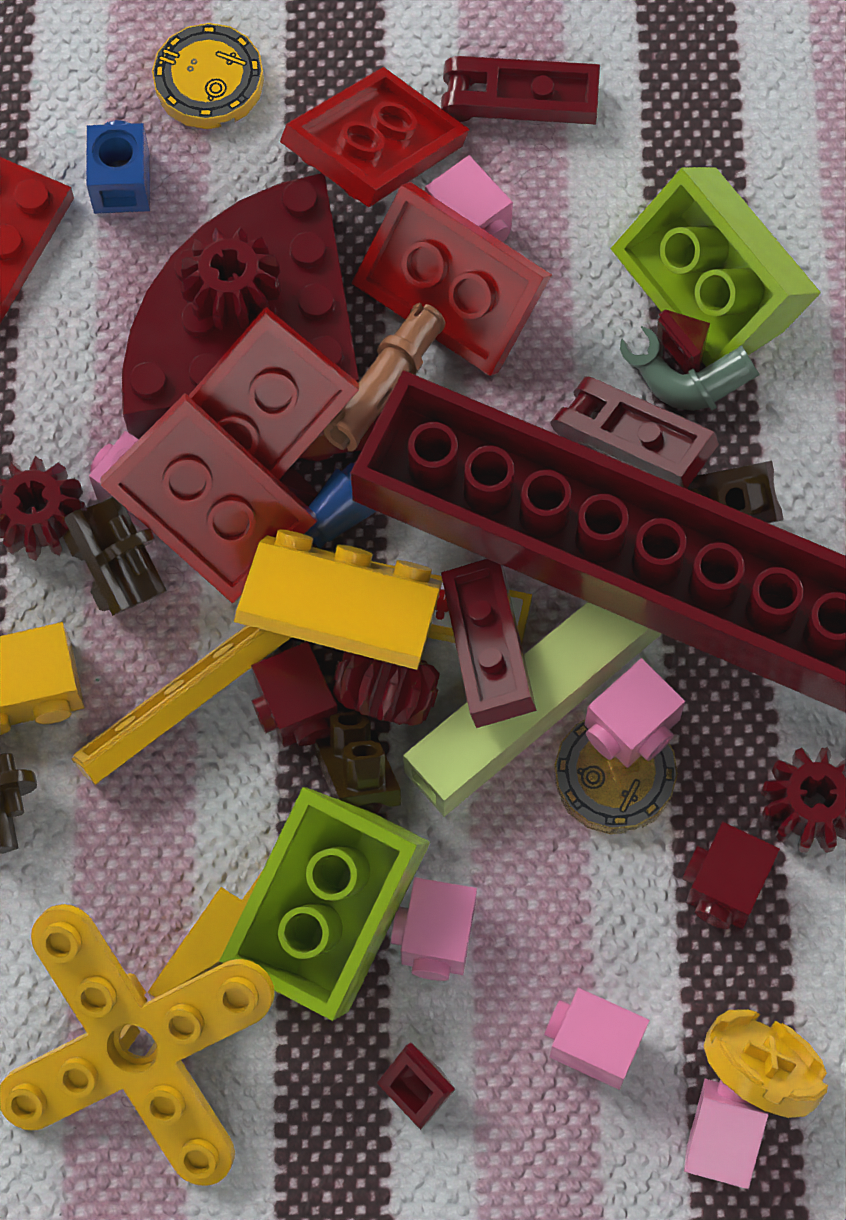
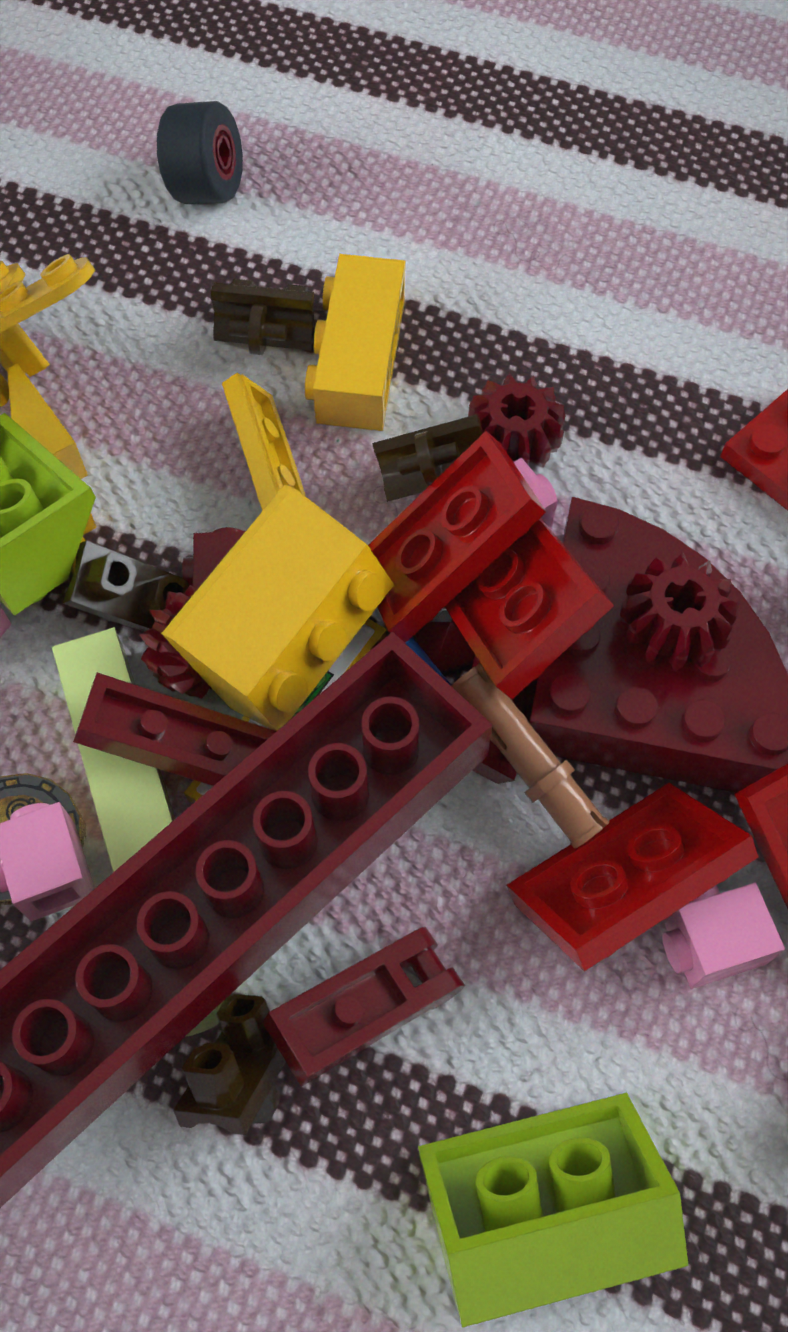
camera: 110 degrees right, 5 degrees down
sand green piece [620,326,760,411] -> none
dark red slope [657,309,710,374] -> none

